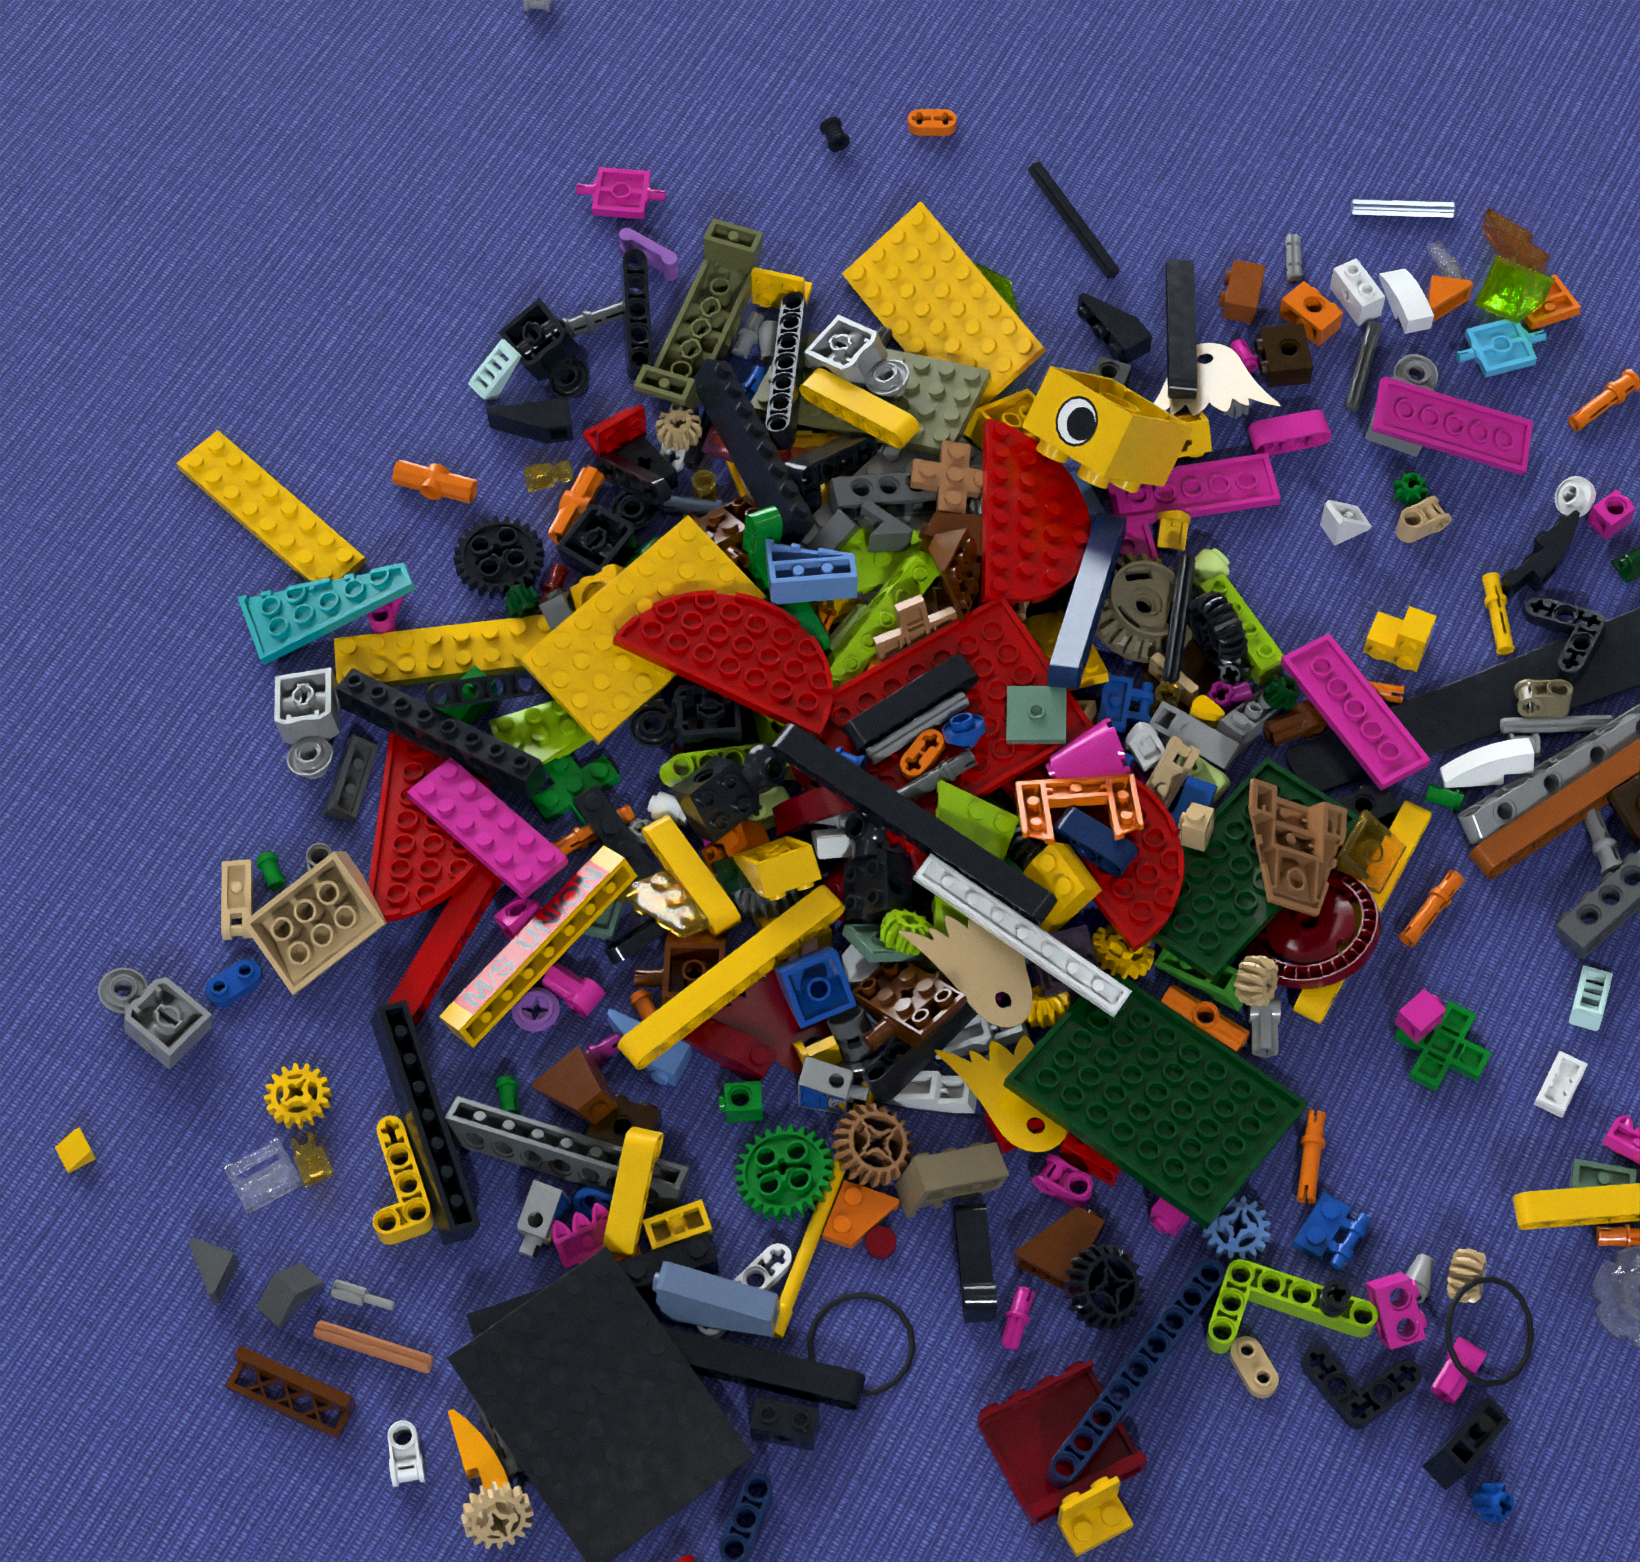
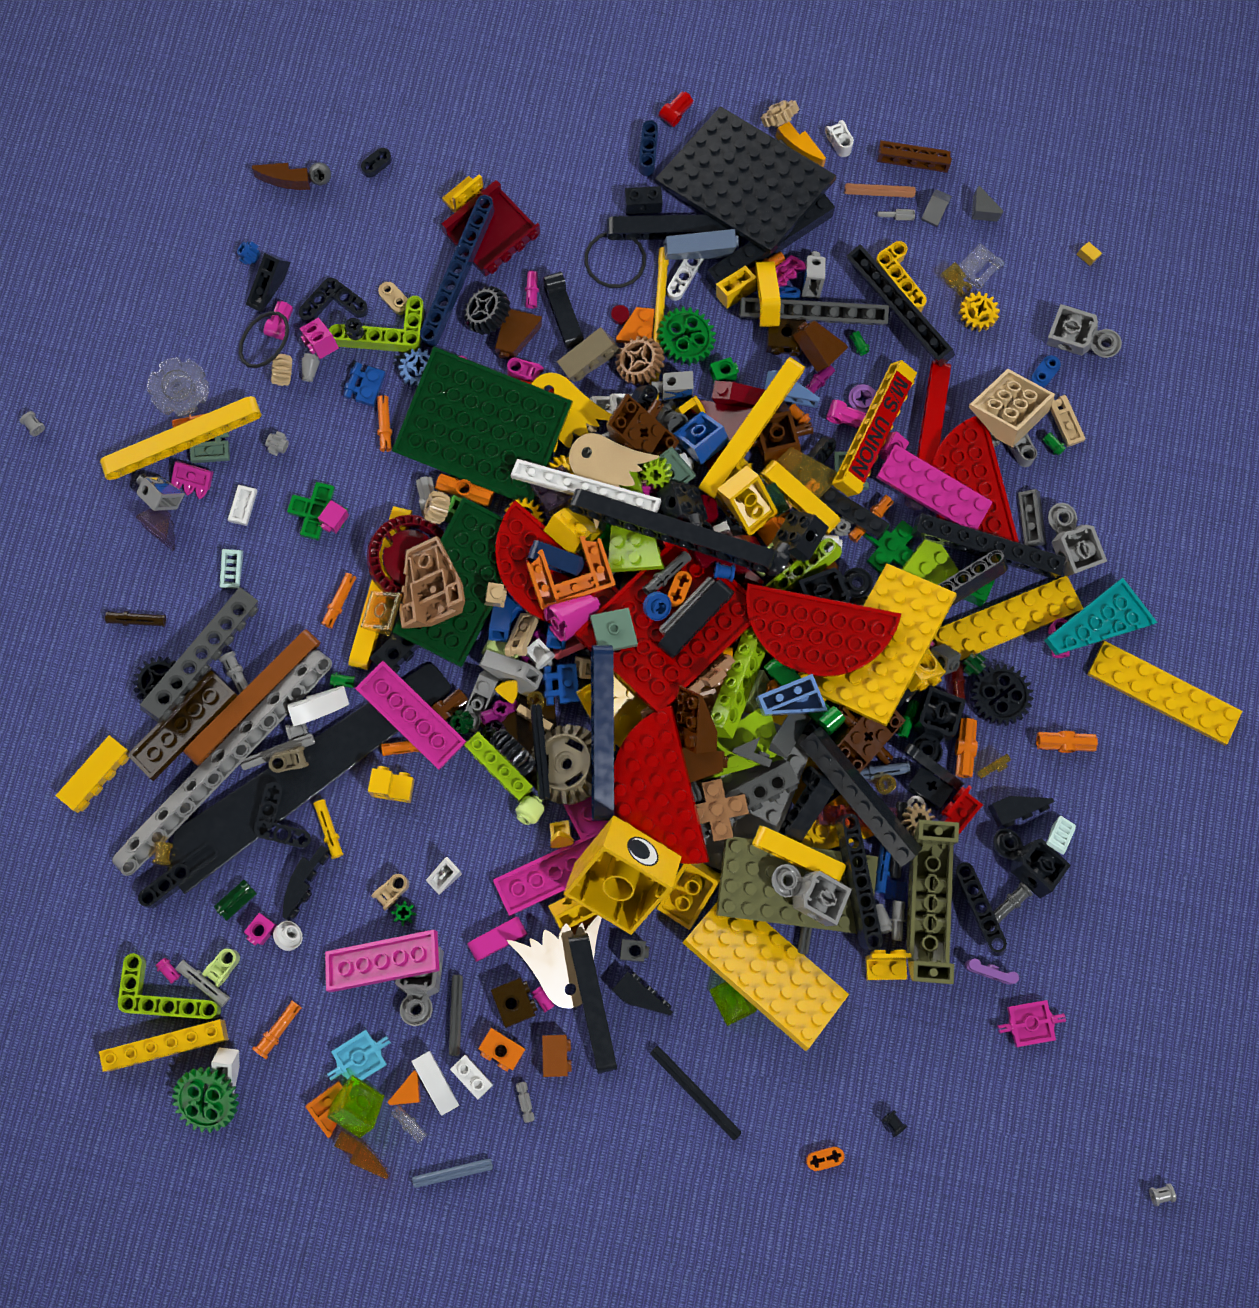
camera: 155 degrees right, 15 degrees up
none -> light grey gear [265,431,289,456]

